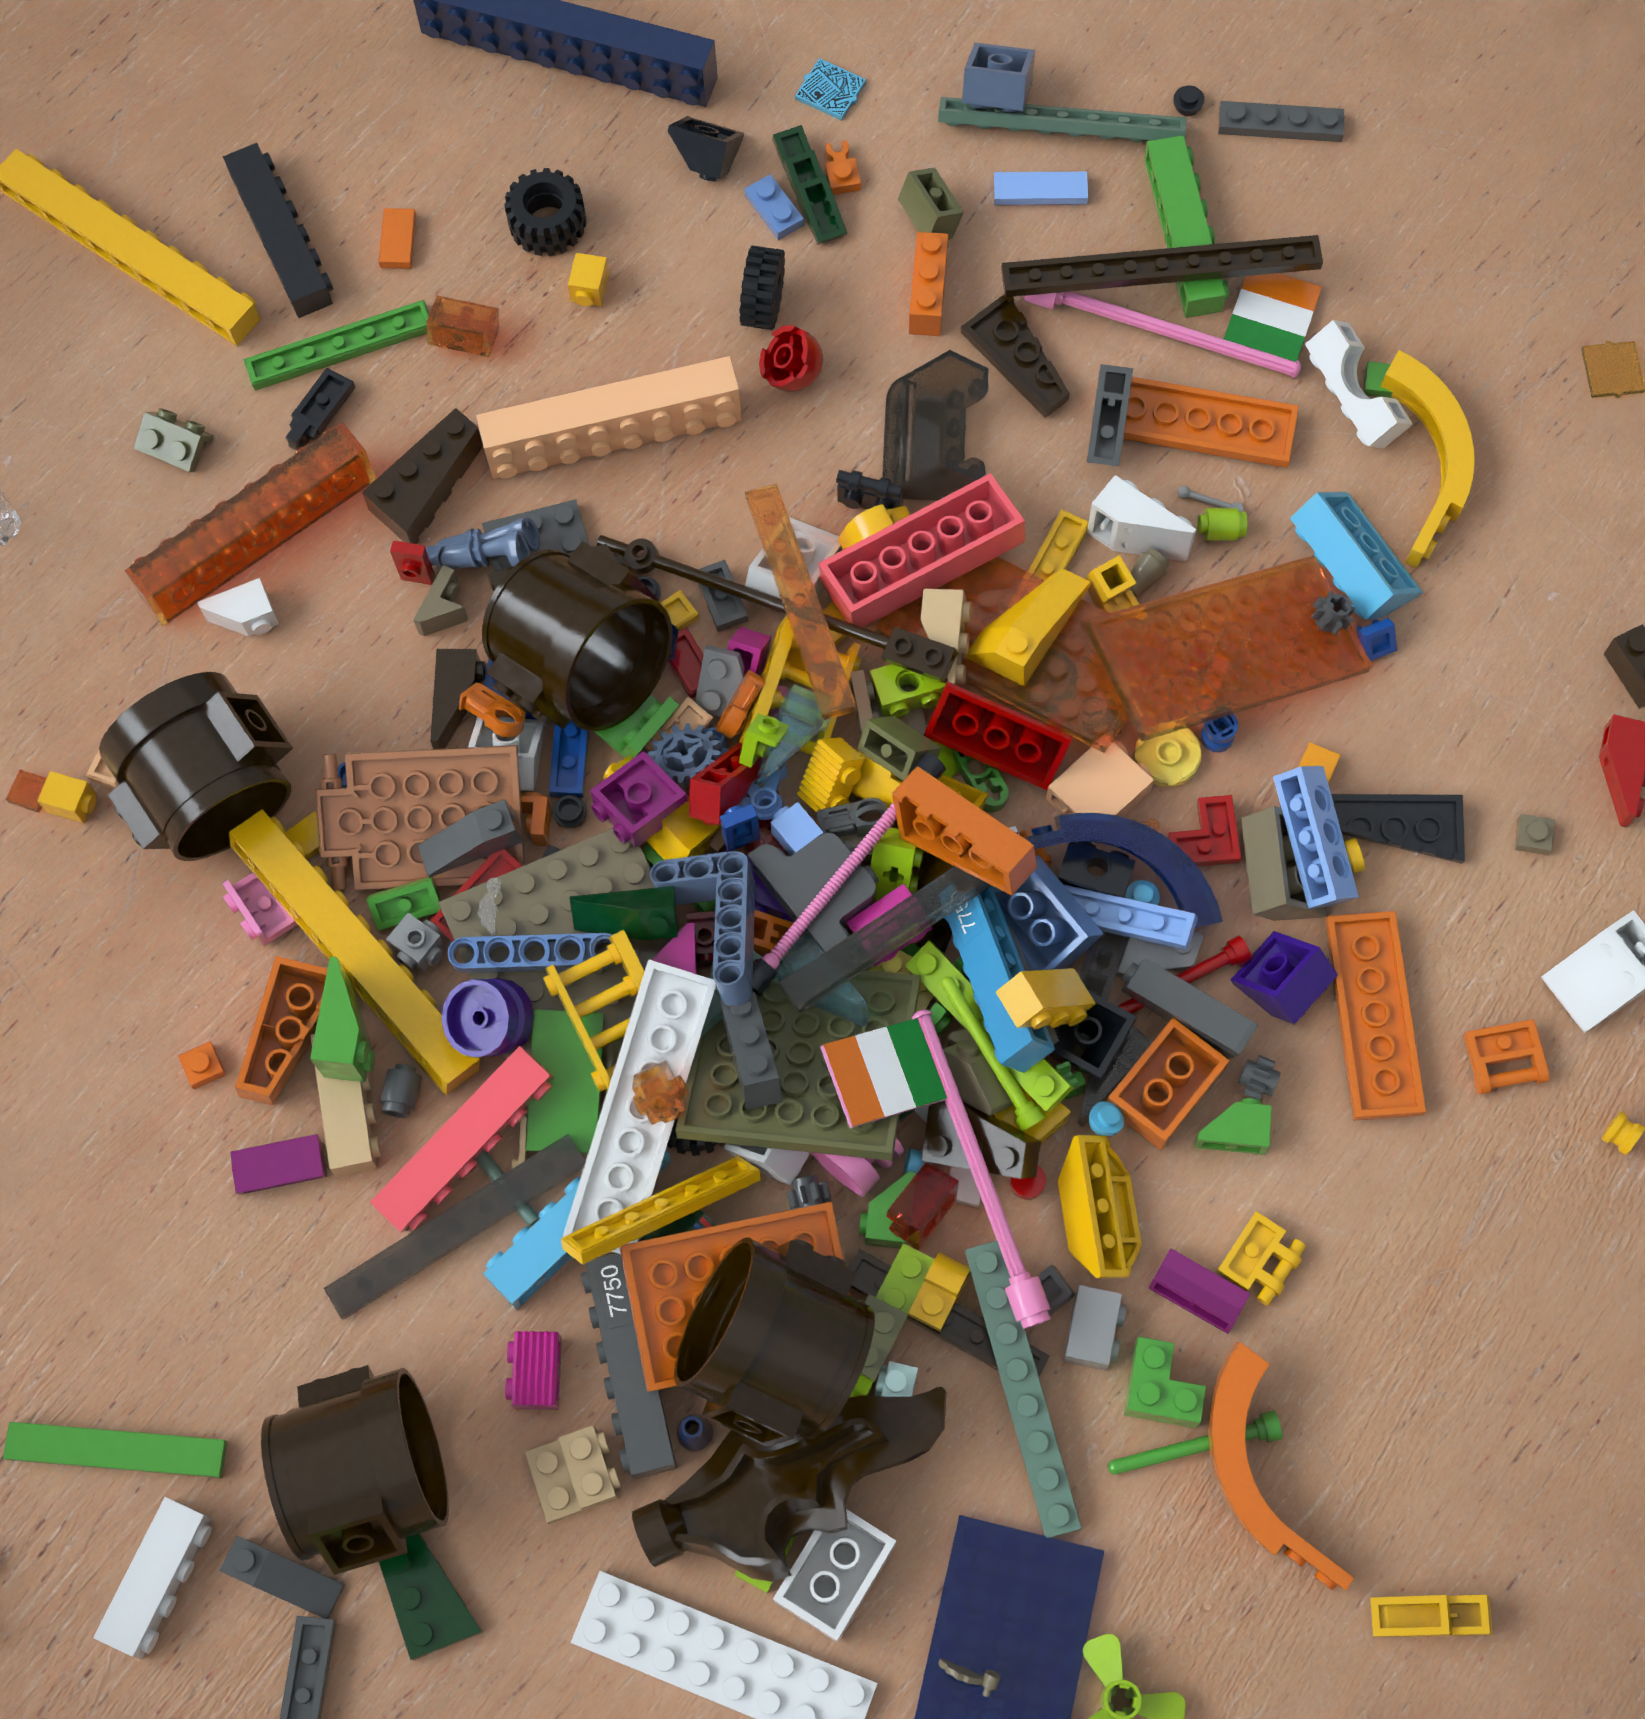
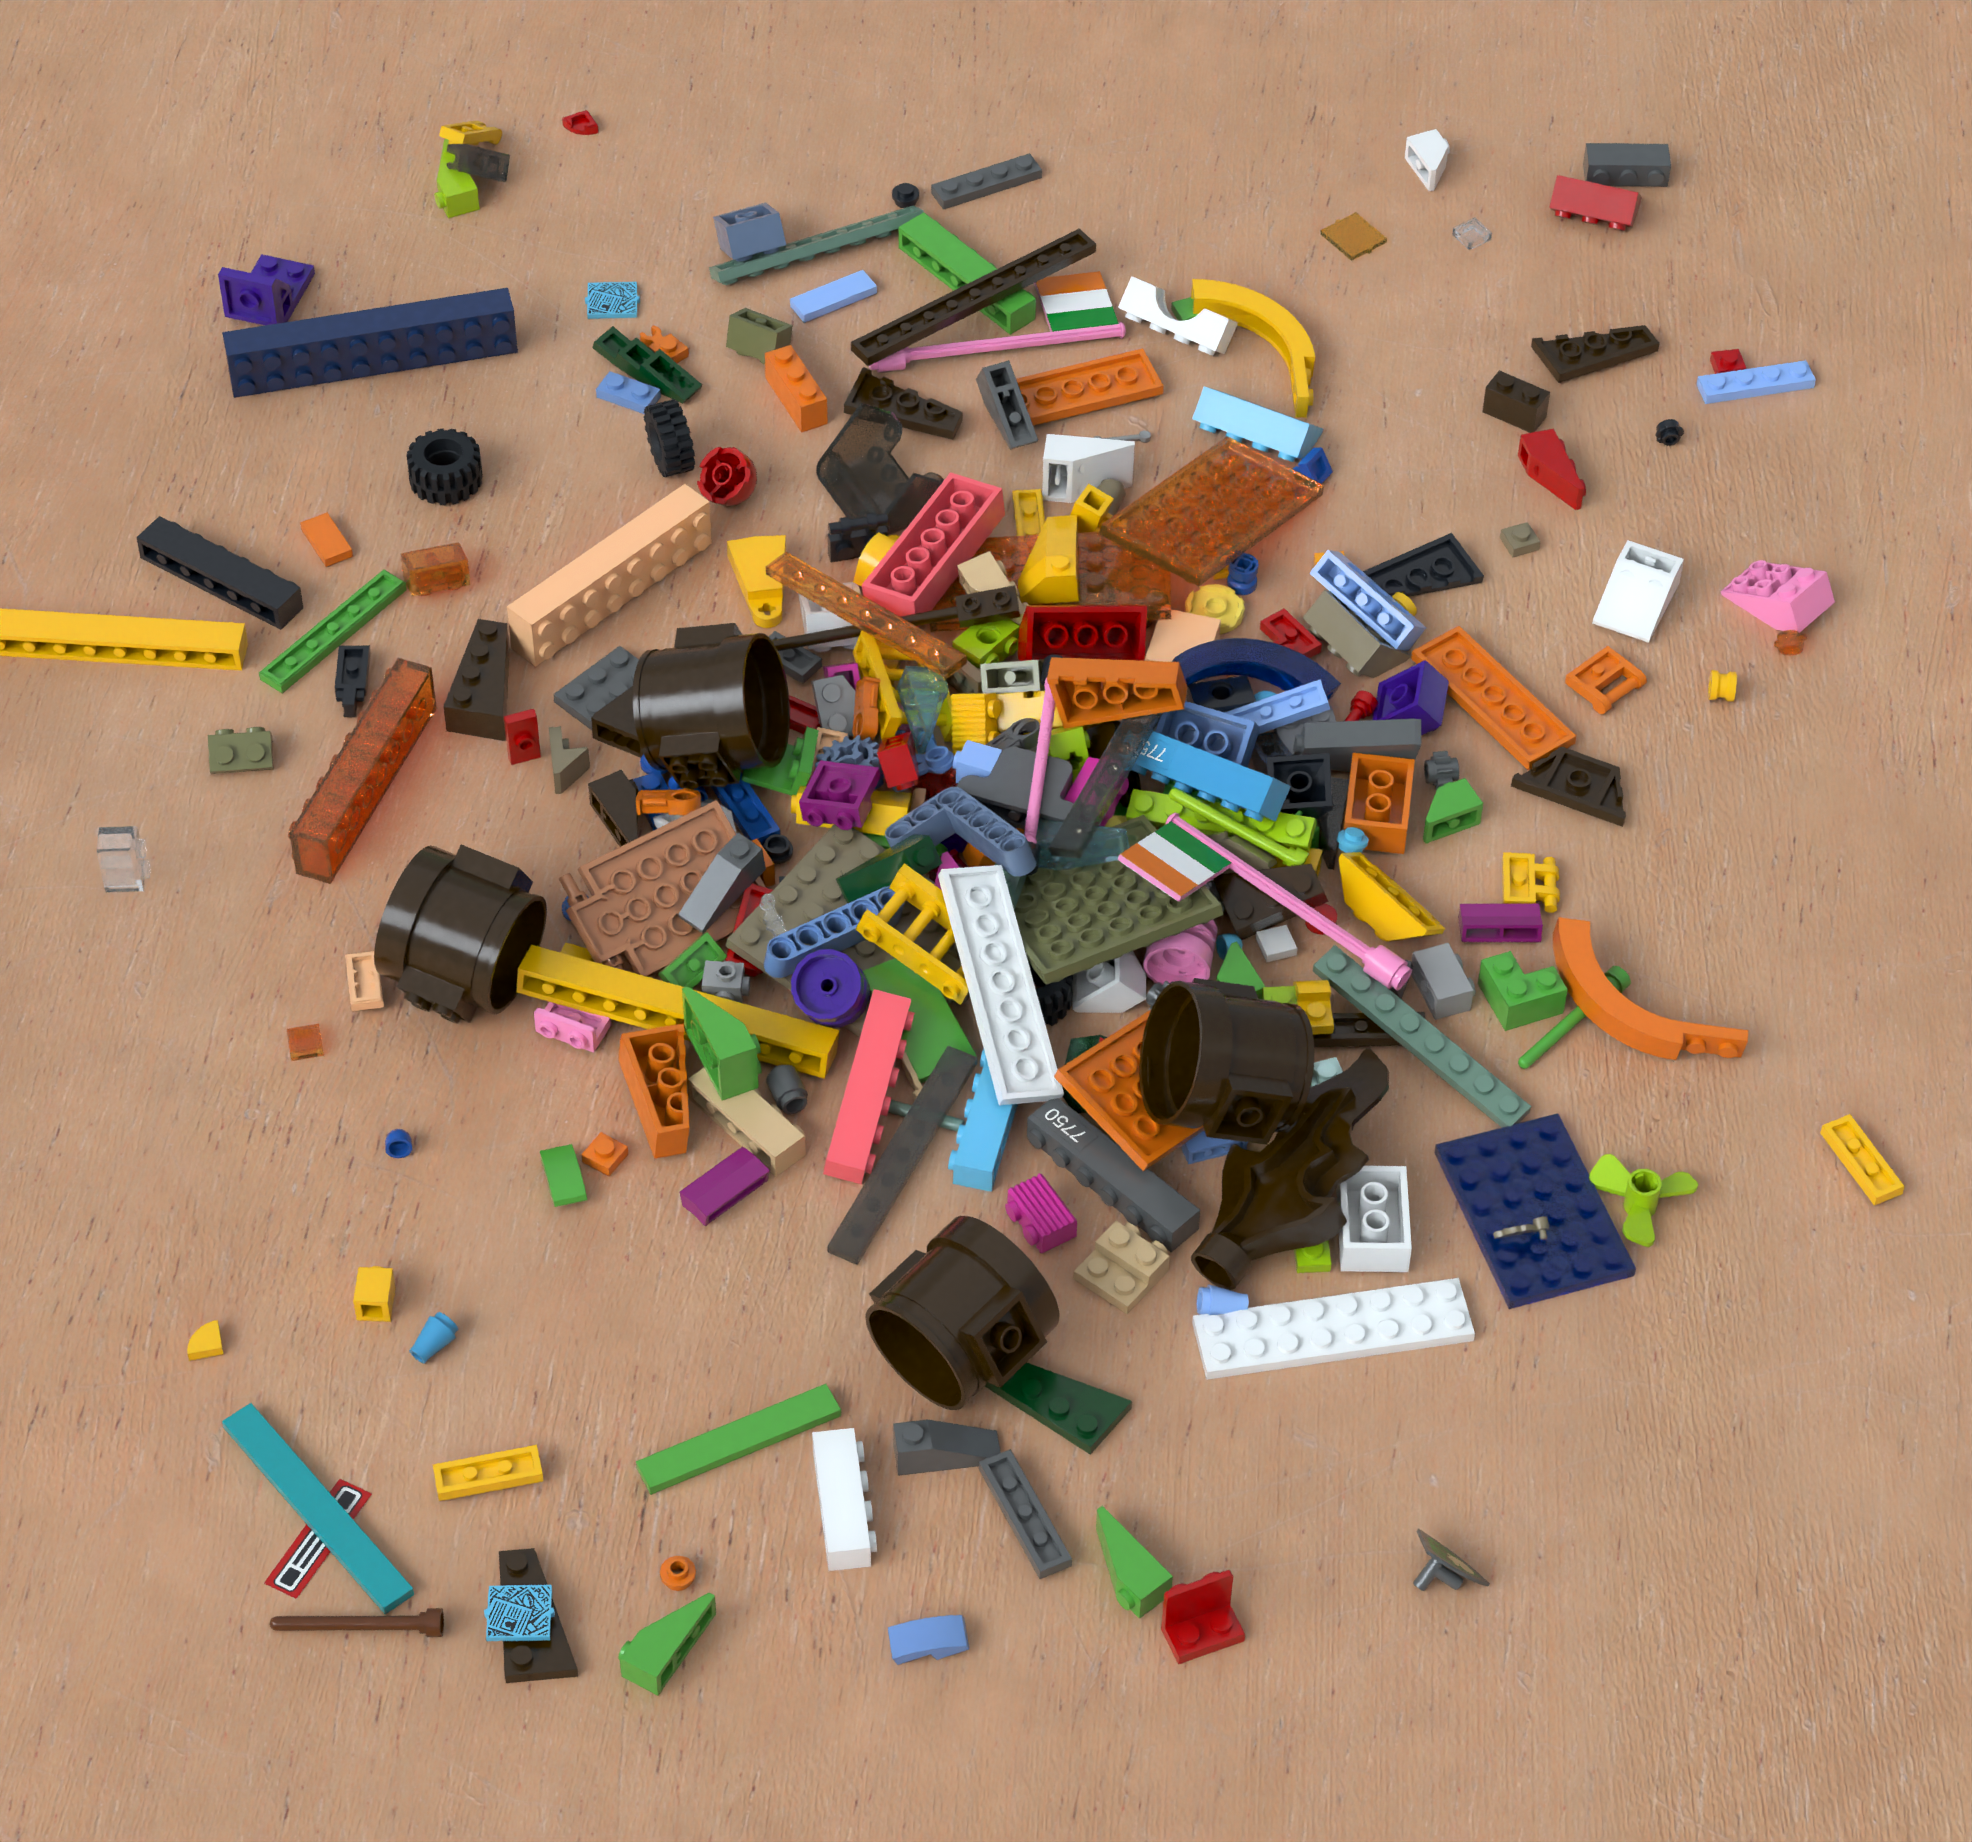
camera: 35 degrees left, 20 degrees down
yellow brick [37,771,97,824] -> none
white slope [197,578,279,637] -> none
sand blue piece [426,518,540,569] -> none
yellow tile [561,1156,761,1265] -> none
yellow brick [568,253,609,307] -> none
clear orange brick [632,1060,688,1125] -> none
black slope [668,116,744,181] -> none
dark blue cone [677,1414,713,1451] -> none
blue plate [720,804,760,852] -> none
dark grey brick [720,992,782,1110] -> none
lime bracket [739,714,789,768] -> none
clear red hinge [886,1162,959,1250] -> none
yellow brick [996,968,1096,1030] -> none
lime brick [1197,508,1247,541] -> none
dark grey gear [1311,591,1355,635] -> none
yellow slope [1370,1595,1494,1637] -> none
none -> blue hinge [385,1129,412,1158]
none -> bright green slope [540,1144,587,1207]
none -> yellow piece [727,535,786,628]
none -> light blue cone [1197,1284,1249,1315]
none -> dark brown wing [1511,746,1626,827]

